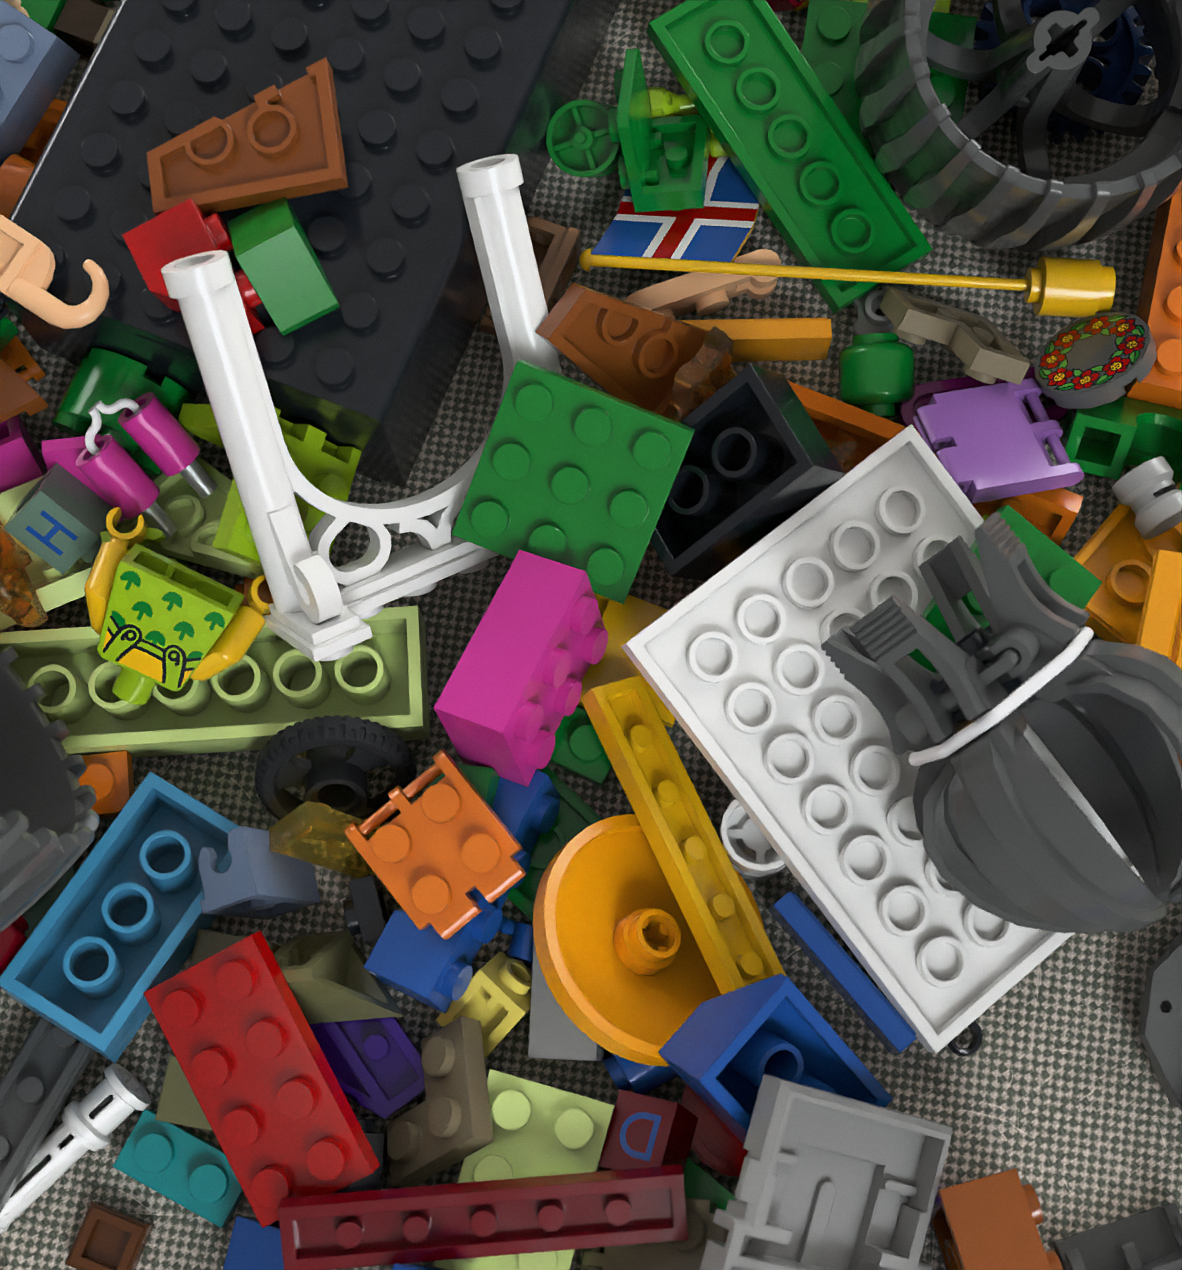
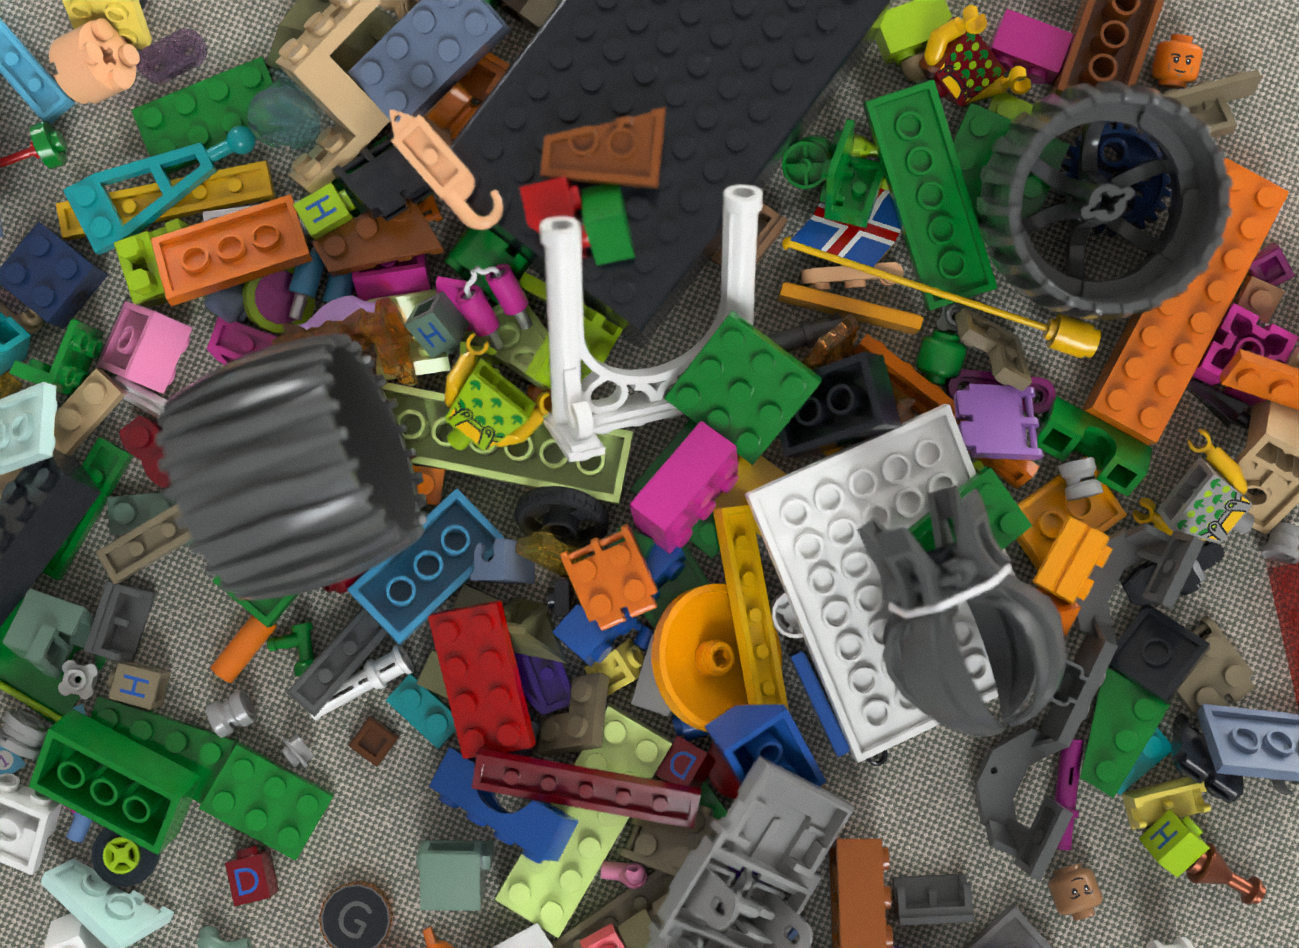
camera: 10 degrees right, 10 degrees up
dark orange wing [535,282,729,419] -> none
tile [1034,312,1157,409] -> none

